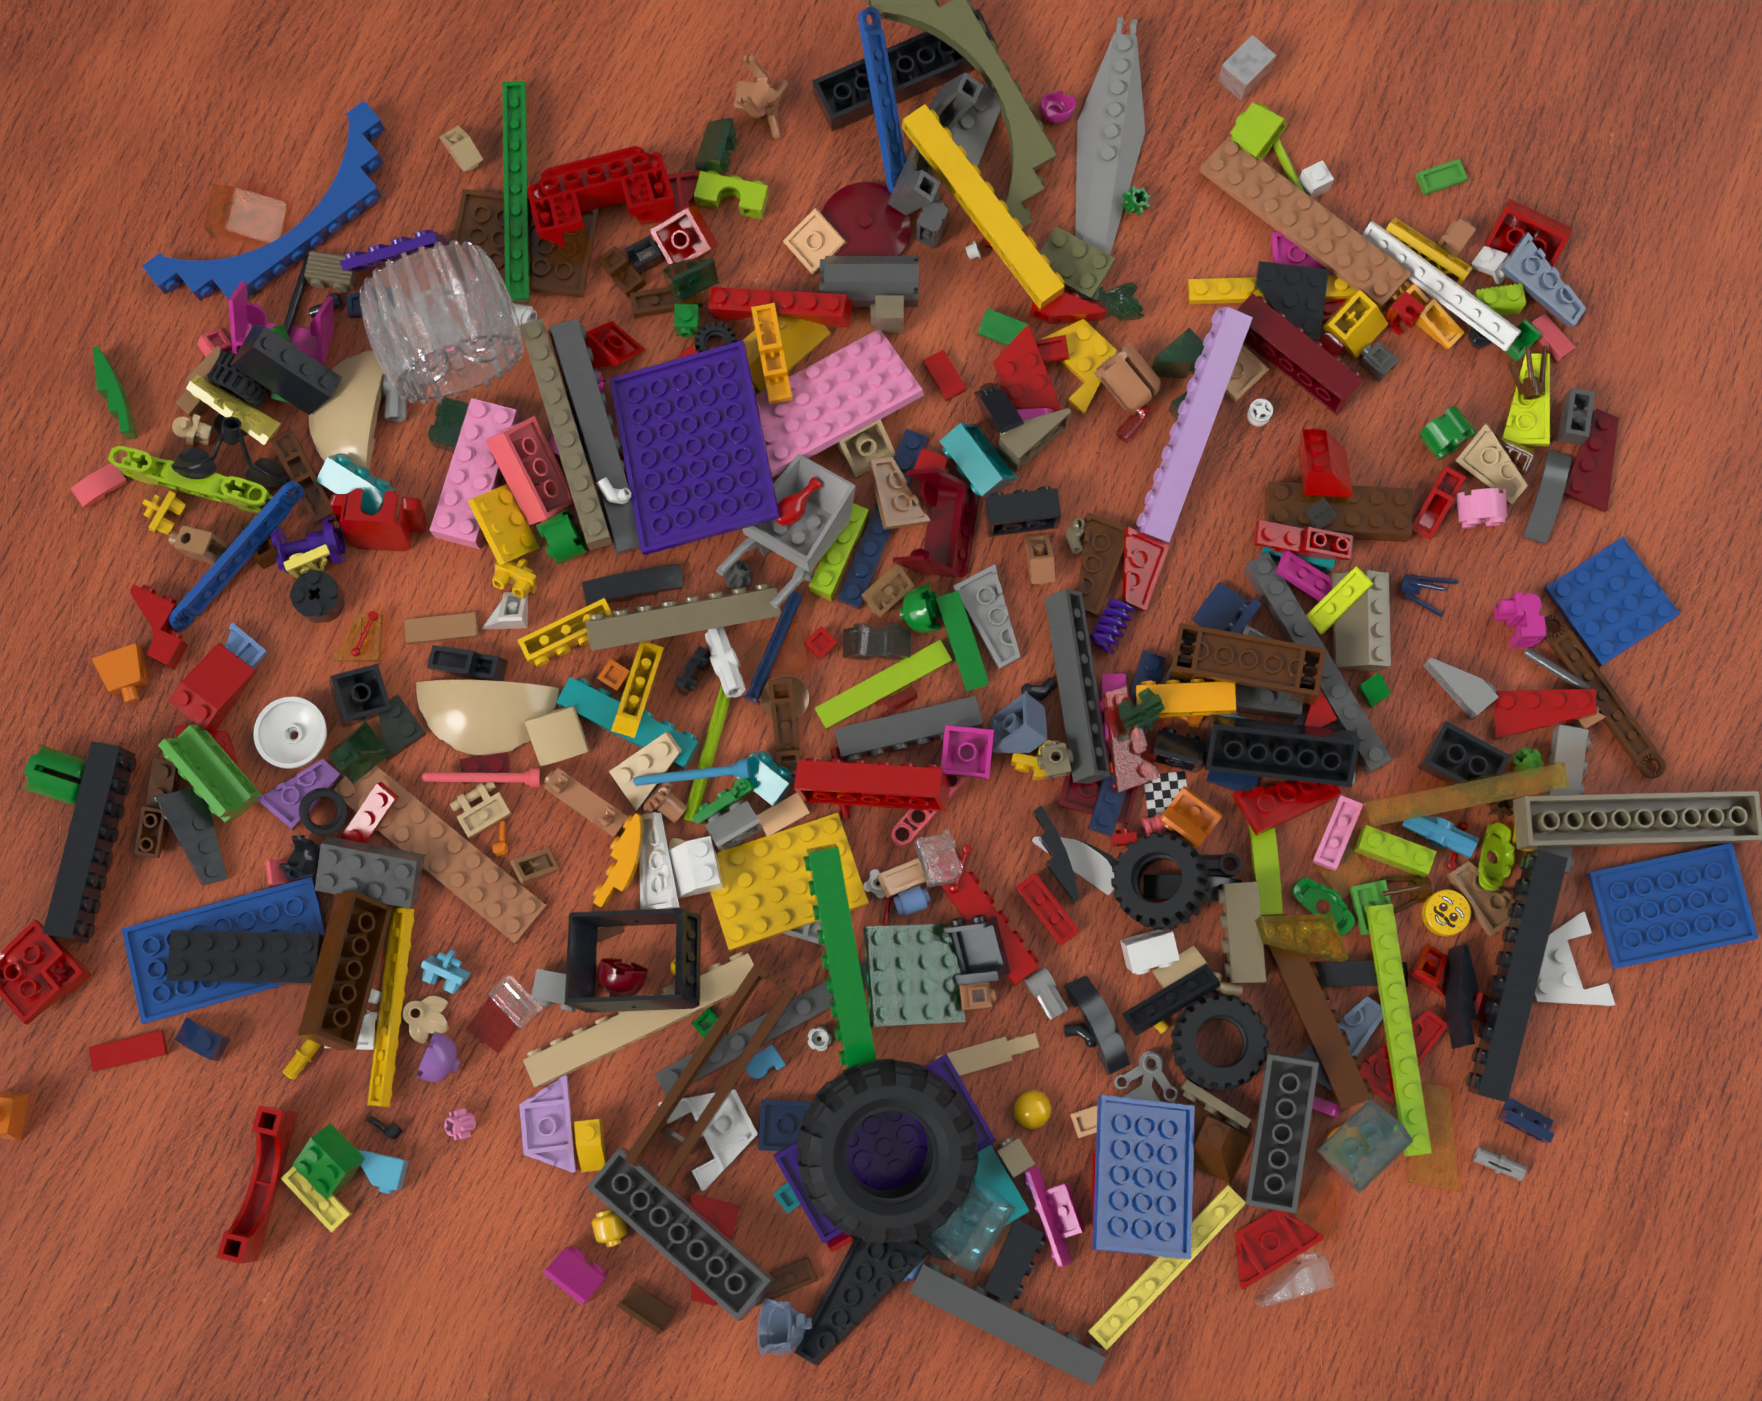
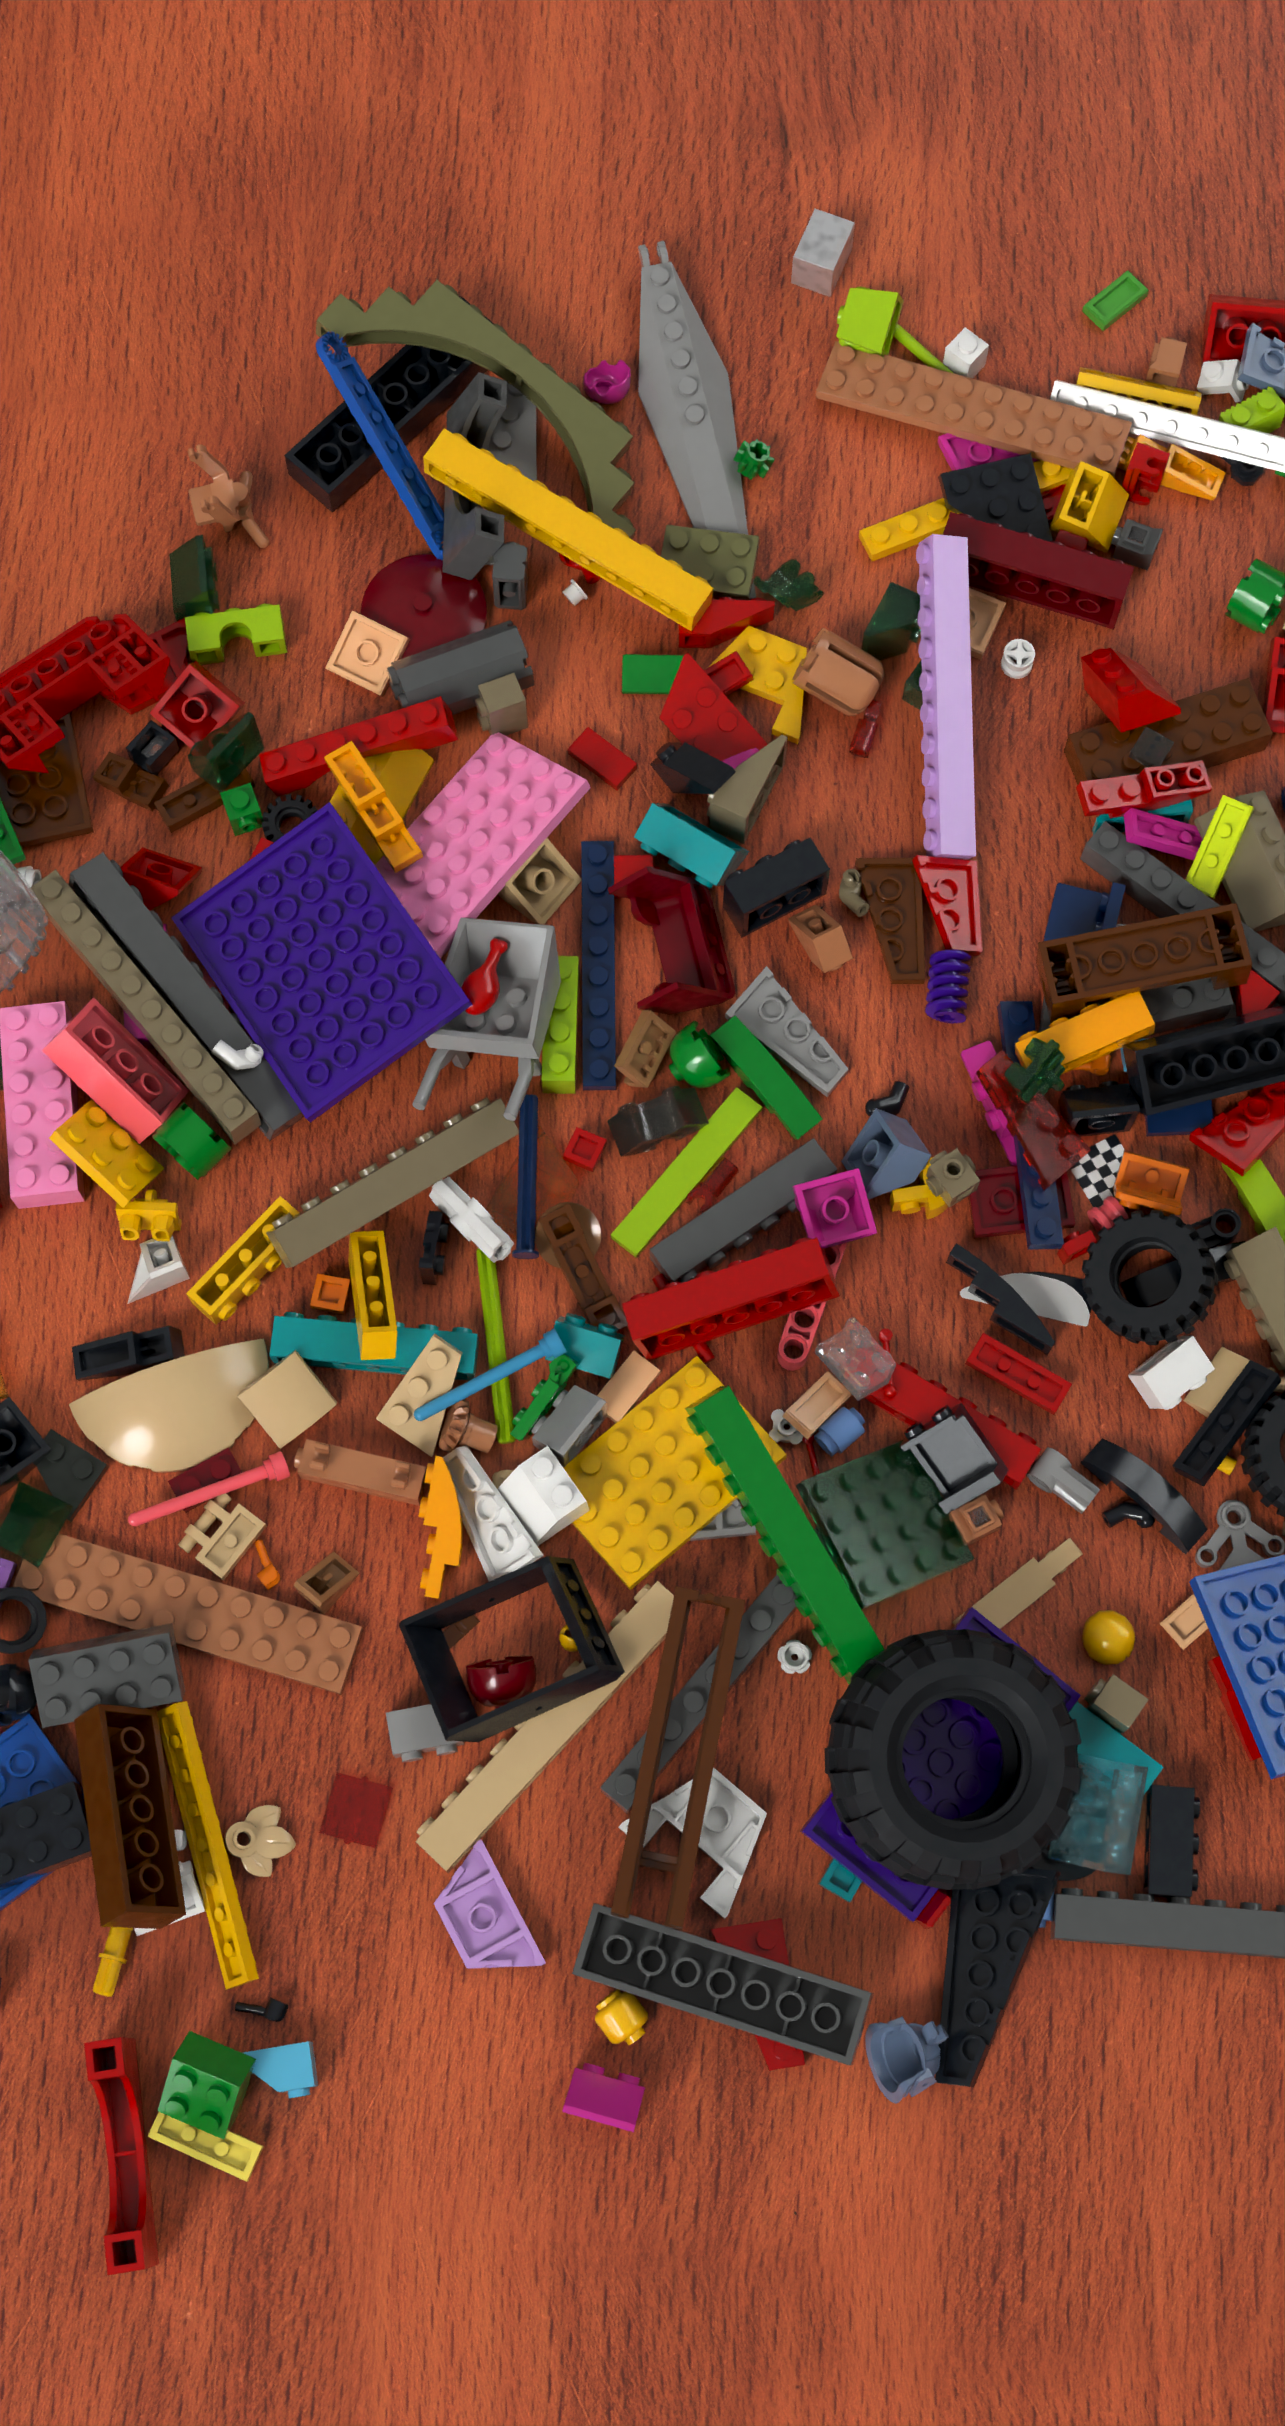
camera: 25 degrees left, 5 degrees down
plate [340,782,399,844] -> none
medium nougat tile [404,612,479,644] -> none
medium lavender cylinder [416,1031,461,1082] -> none
medium azure hips [421,949,471,994] -> none
bright pink gear [444,1108,476,1140] -> none
clear slope [488,975,543,1029] -> none
yellow slope [574,1119,606,1172] -> none
black slope [581,564,684,606] -> none
reddish brown panel [617,1283,676,1334] -> none
green slope [691,1007,729,1039] -> none
dark grey gear [722,560,753,589] -> none
dark azure leg [747,1044,786,1079] -> none
reddish brown tile [754,1257,818,1307] -> none
dark blue plate [758,1100,811,1151] -> none
medium nougat wing [868,457,930,530] -> none
dark pink bracket [1025,1166,1086,1268] -> none
dark grey brick [1045,589,1111,784] -> none

